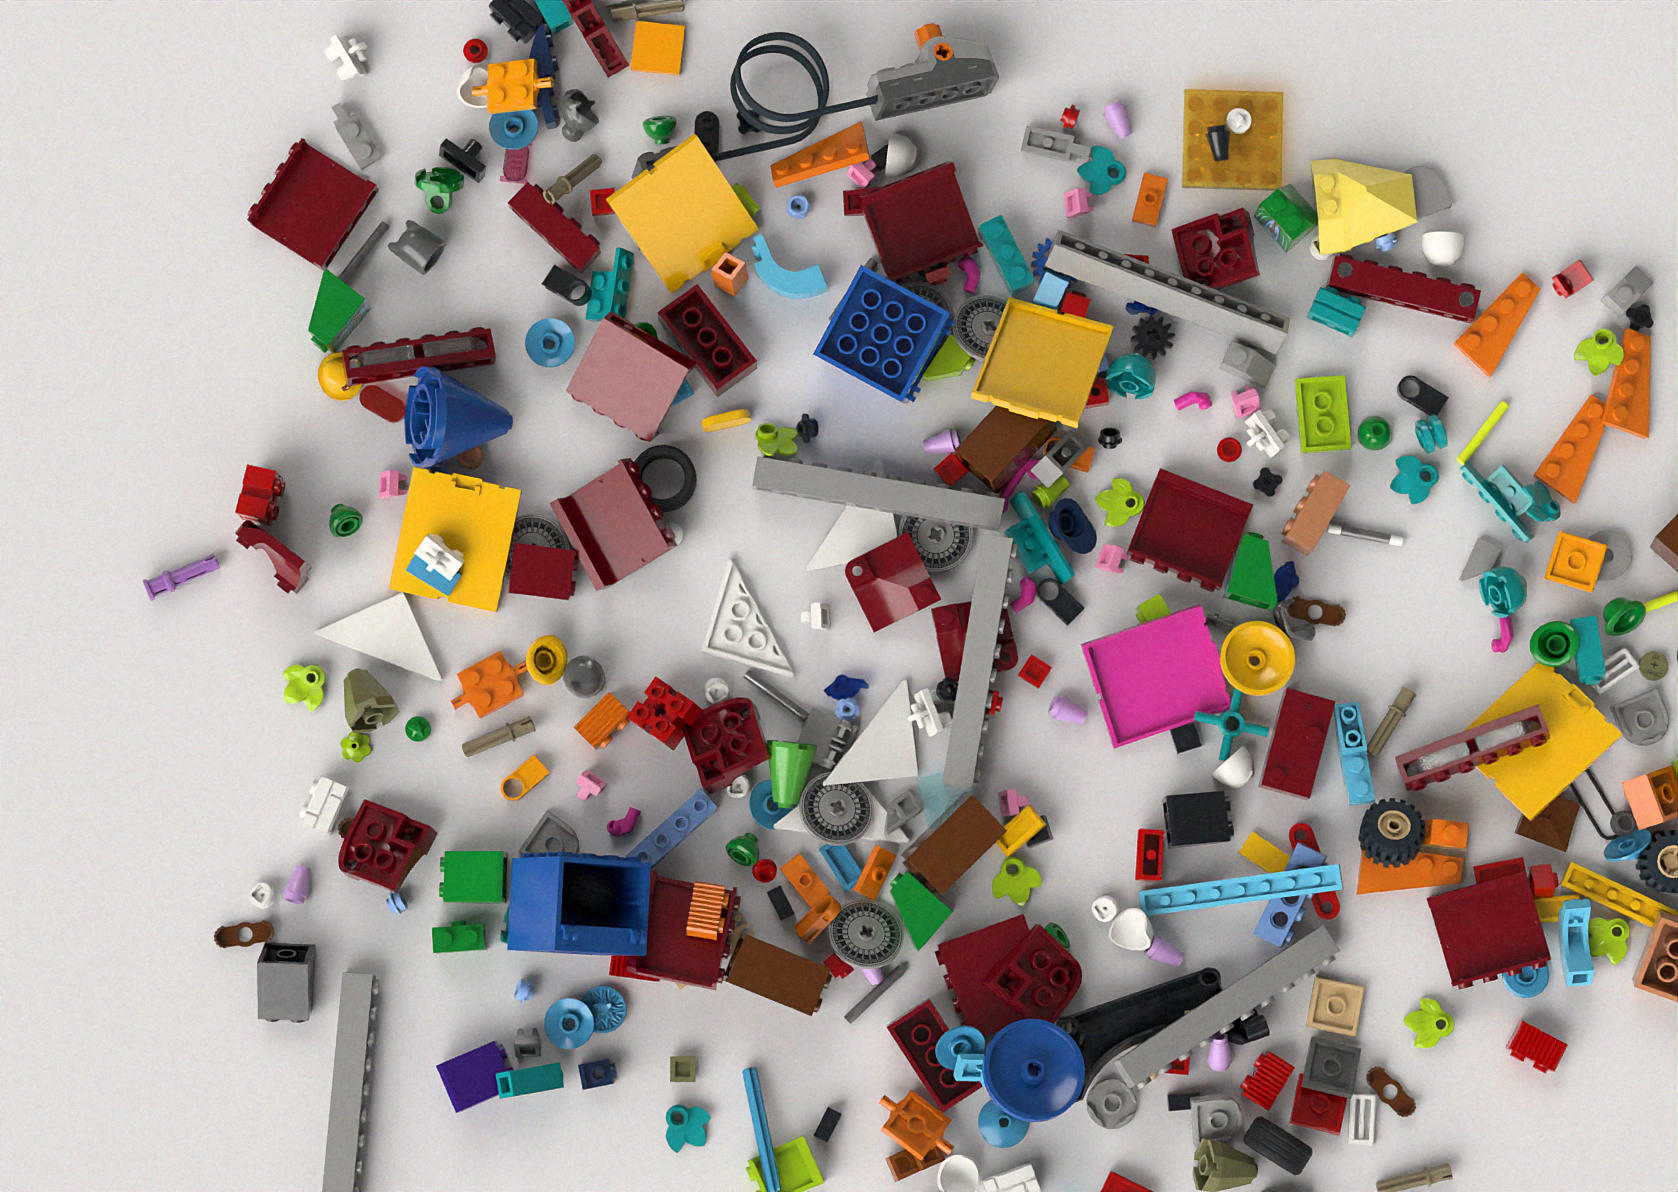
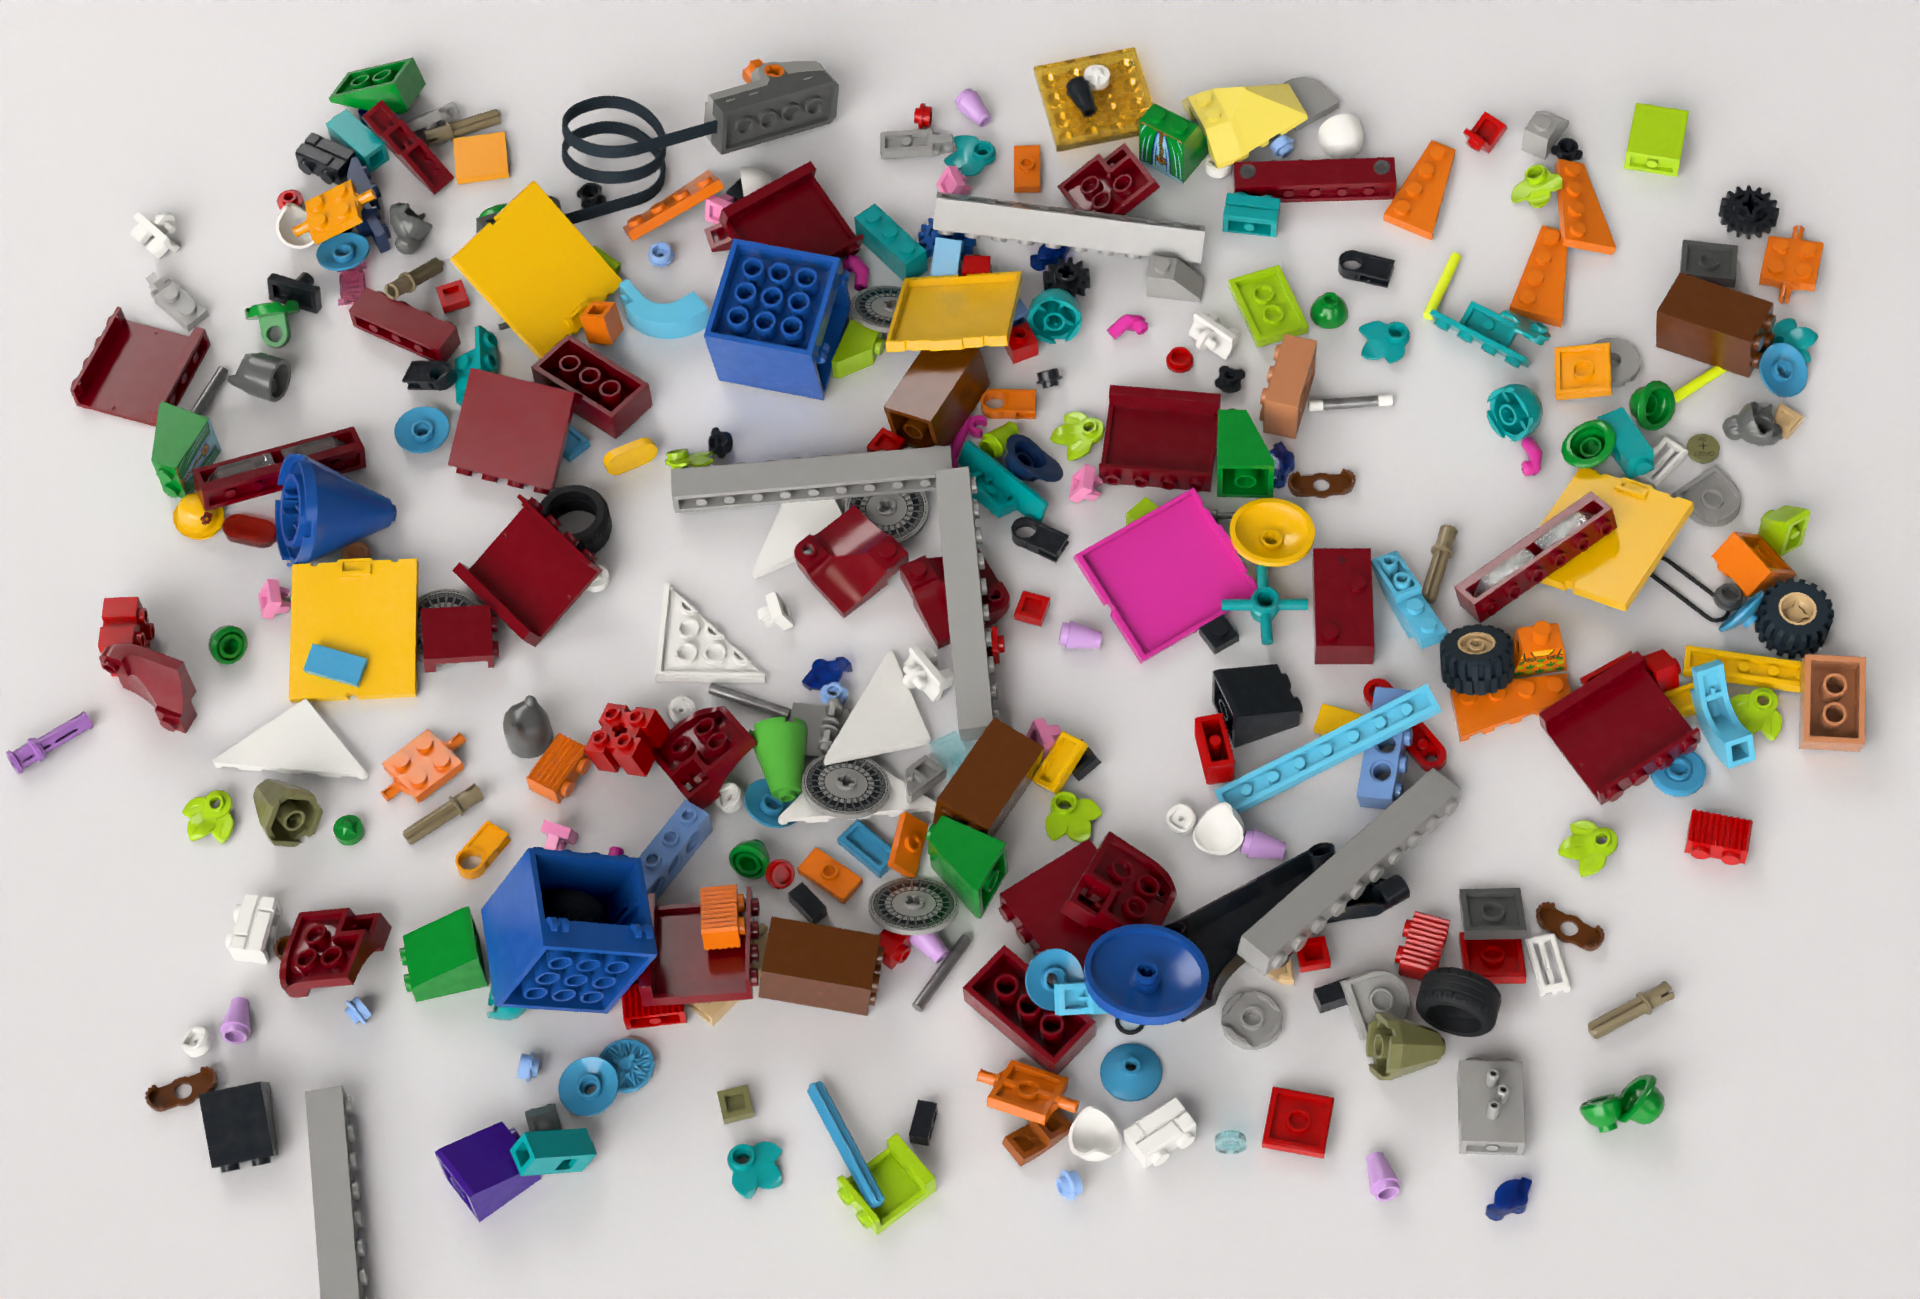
camera: 10 degrees left, 25 degrees down
lime plant [340,731,371,763] -> none
white hips [414,533,465,580] -> none
green brick [432,921,487,954] -> none
yellow hat [526,635,568,685] -> none
dark blue brick [578,1059,618,1090] -> none
orange piece [794,895,841,945] -> none
lavender cone [923,429,961,454] -> none
black plate [936,678,958,702] -> none
dark pink arm [1009,577,1037,614] -> none
light grey slope [1030,430,1088,488] -> none
lavender cone [1207,1032,1233,1071] -> none
white helmet [1212,746,1255,788] -> none
bright pink tile [1231,386,1261,419] -> none
dark grey piece [1273,599,1316,641] -> none
tan tile [1305,976,1365,1037] -> none
teal wheel [1415,414,1448,454] -> none
light grey tile [1459,538,1501,582] -> none
reddish brown plate [1514,796,1581,852] -> none

